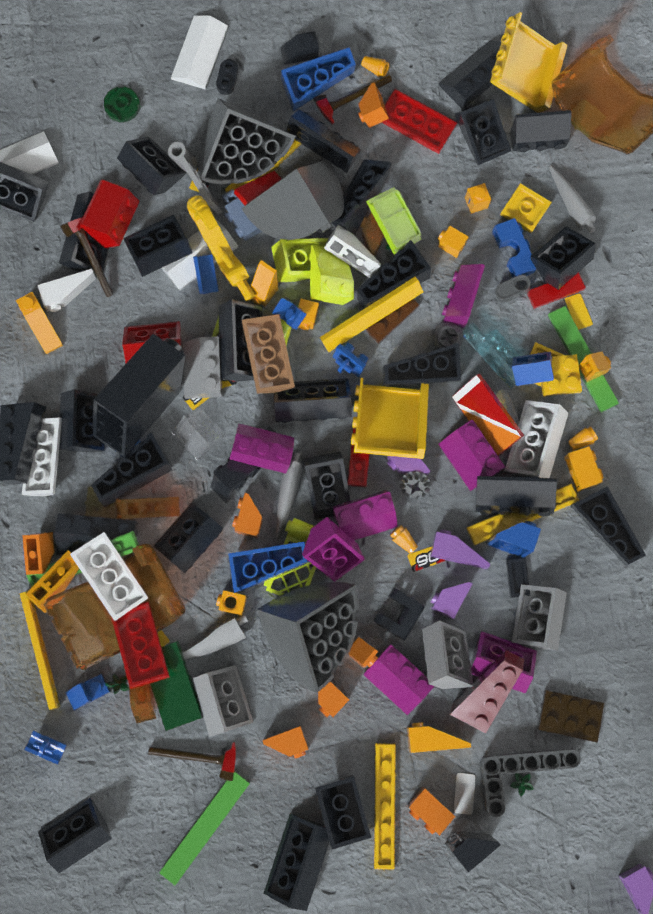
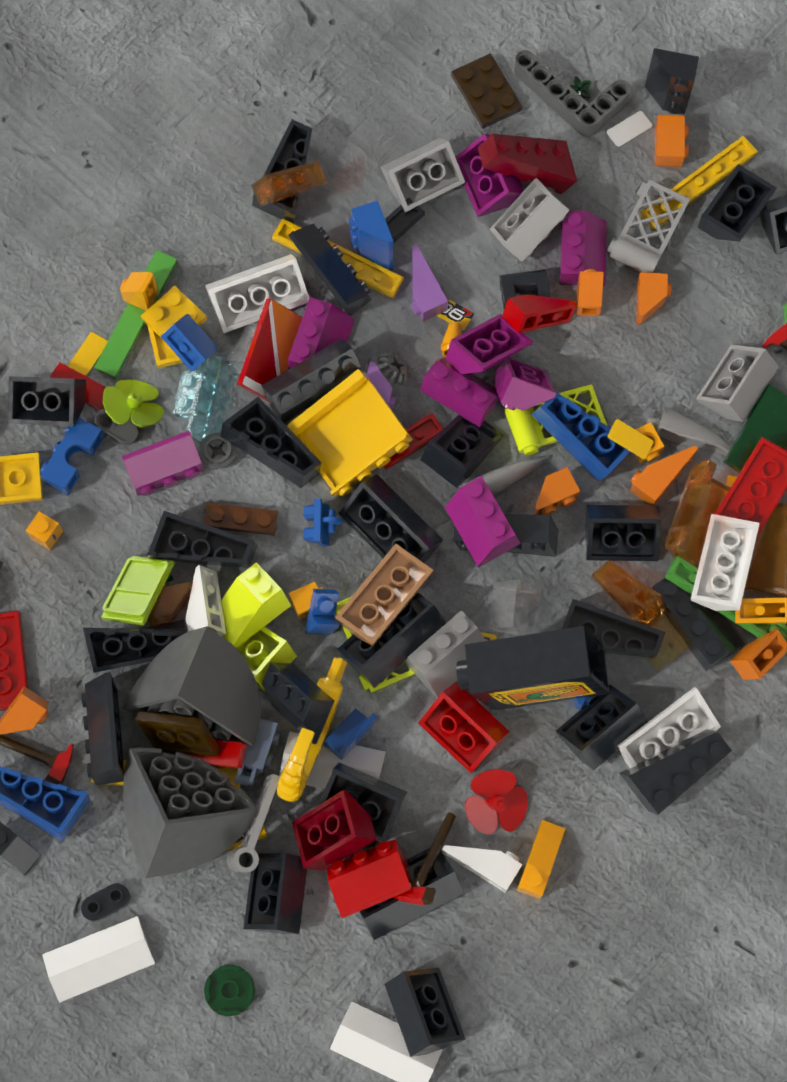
camera: 125 degrees left, 5 degrees down
light orange slope [251,260,278,307] -> none
dark grey brick [257,582,359,693] -> none
orange slope [262,726,309,759] -> none
yellow tile [320,277,423,352] -> none
light orange slope [407,722,471,753] -> none
medium lavender slope [431,582,472,620] -> none
light orange brick [438,226,469,258] -> none
light orange brick [564,446,604,492] -> none
light orange cone [568,426,598,451] -> none
none -> lime piece [103,379,164,427]
none -> dark brown plate [135,712,221,757]
none -> clear orange slope [252,161,327,206]
none -> black slope [261,338,361,423]
none -> black slope [262,662,334,744]
none -> dark red slope [292,790,377,871]
none -> magenta slope [446,314,533,374]
none -> red piece [464,769,528,835]
none -> red slope [502,294,578,333]
none -> light grey piece [607,180,690,273]
none -> yellow sticker [608,419,654,459]
none -> orange slope [630,445,698,506]

